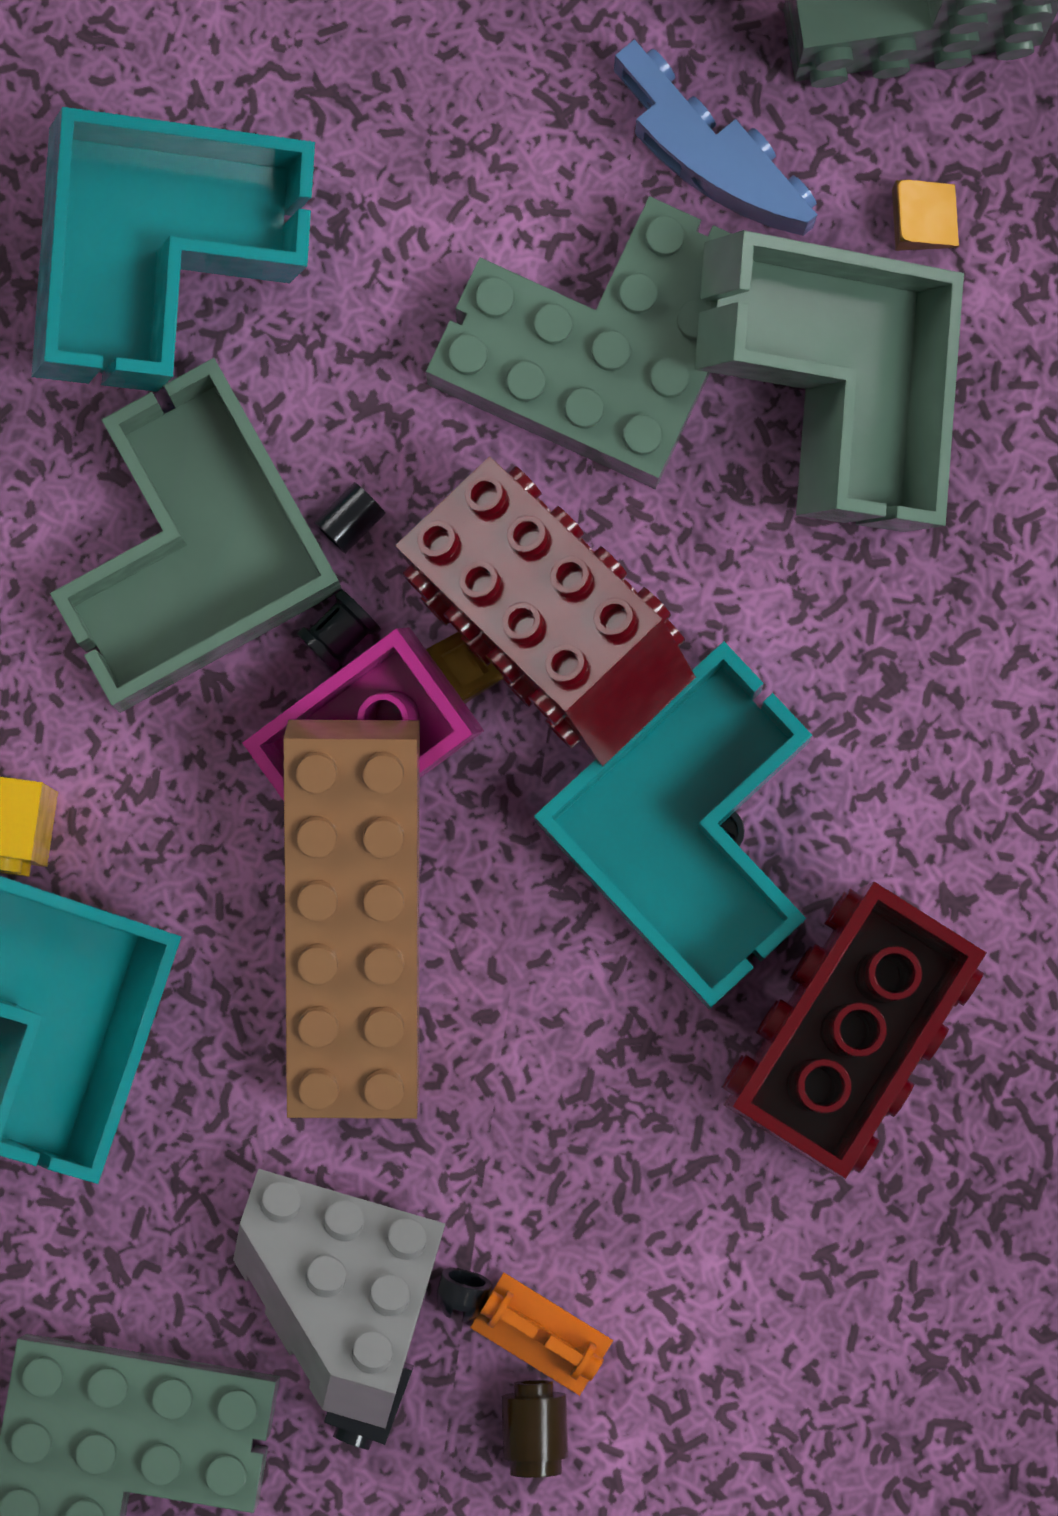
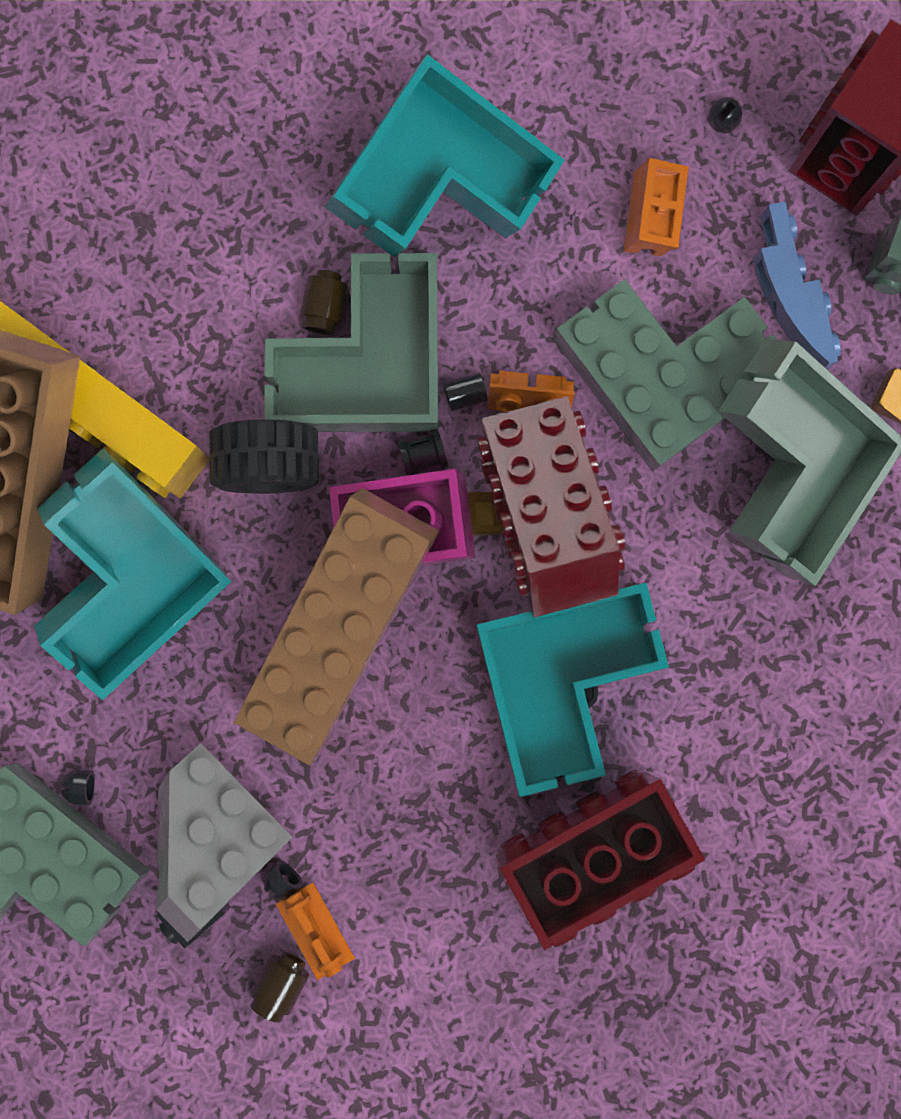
camera: 30 degrees right, 0 degrees up
none -> black hinge [61,770,95,805]
none -> black tyre [209,419,319,494]
none -> dark brown brick [299,270,349,335]
none -> orange hinge [487,370,575,413]
none -> orange hinge [624,158,689,256]

